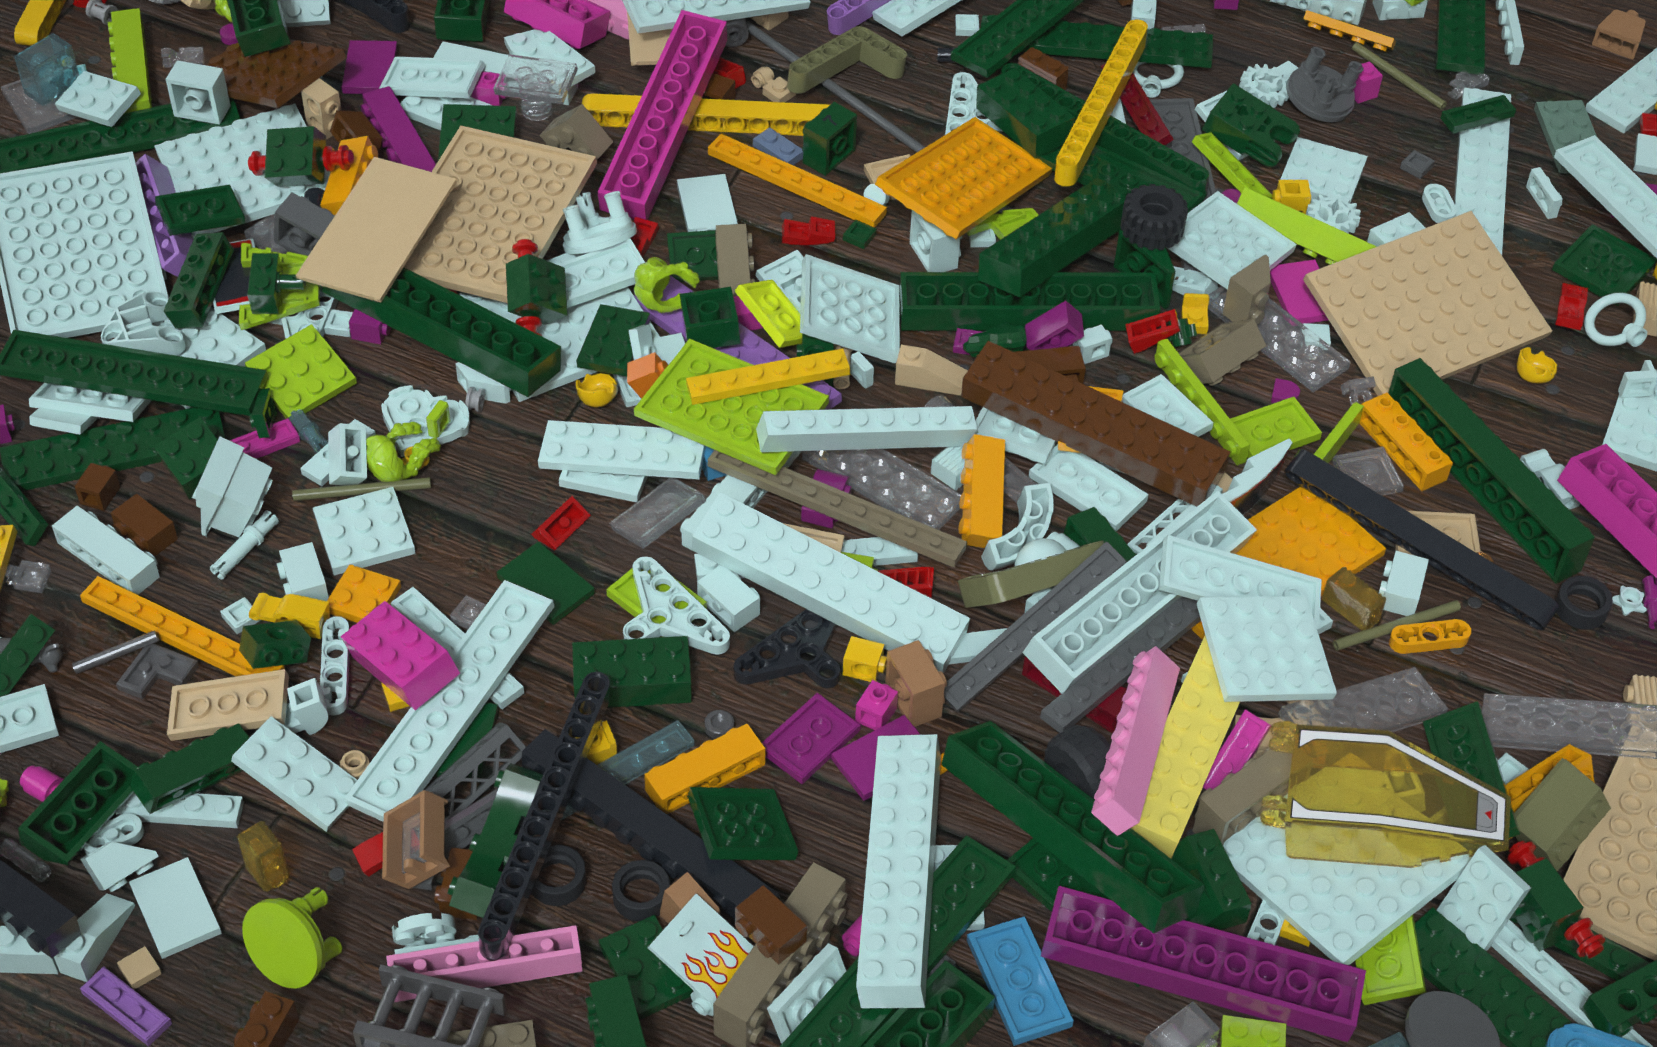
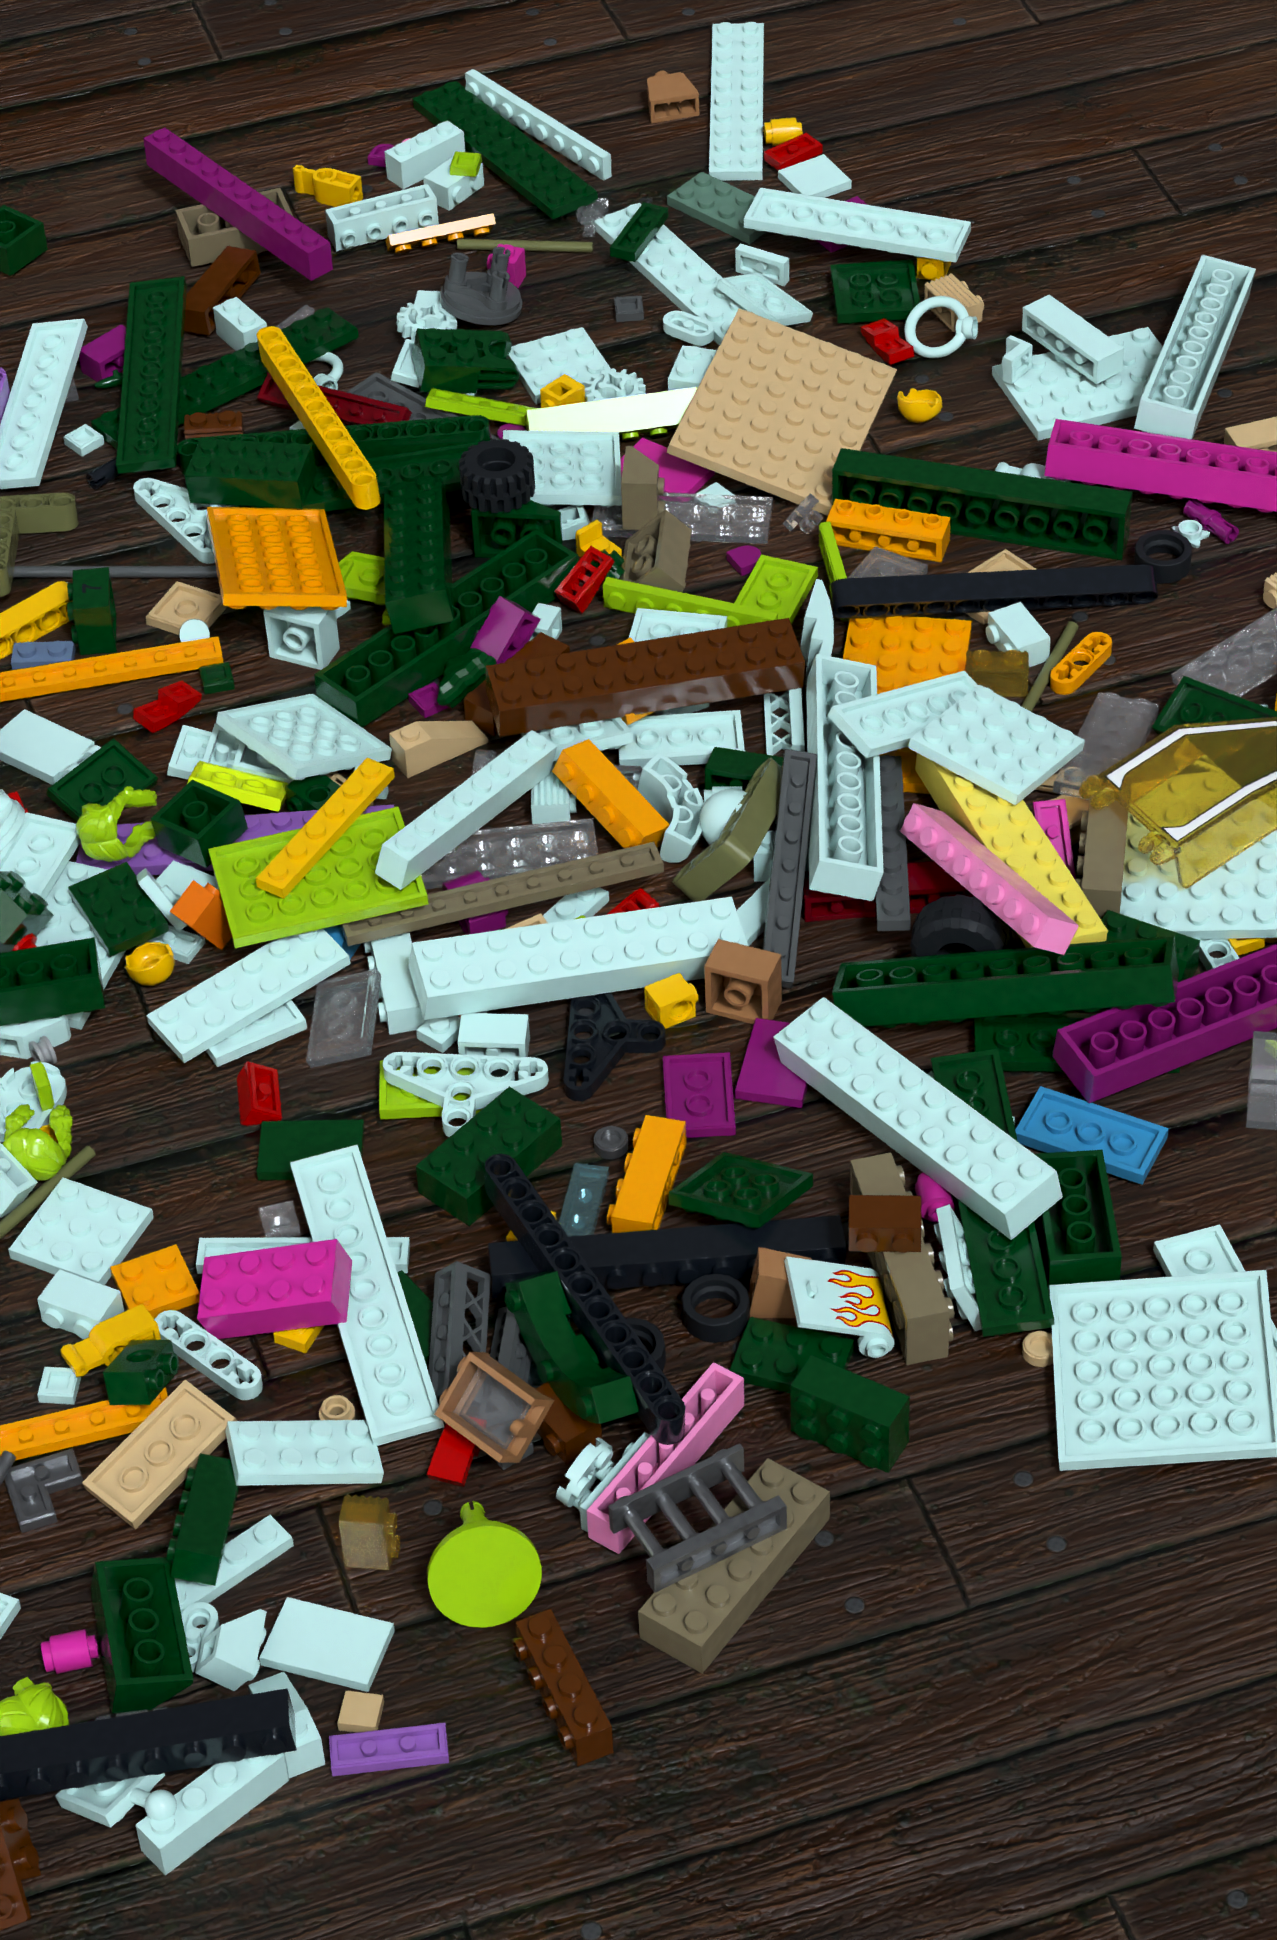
camera: 40 degrees left, 5 degrees down
light aqua brick [283,678,328,735] -> none
dark tan brick [715,224,755,297] -> none
dark pink brick [855,680,898,730] -> none
none -> light aqua tile [716,273,813,326]

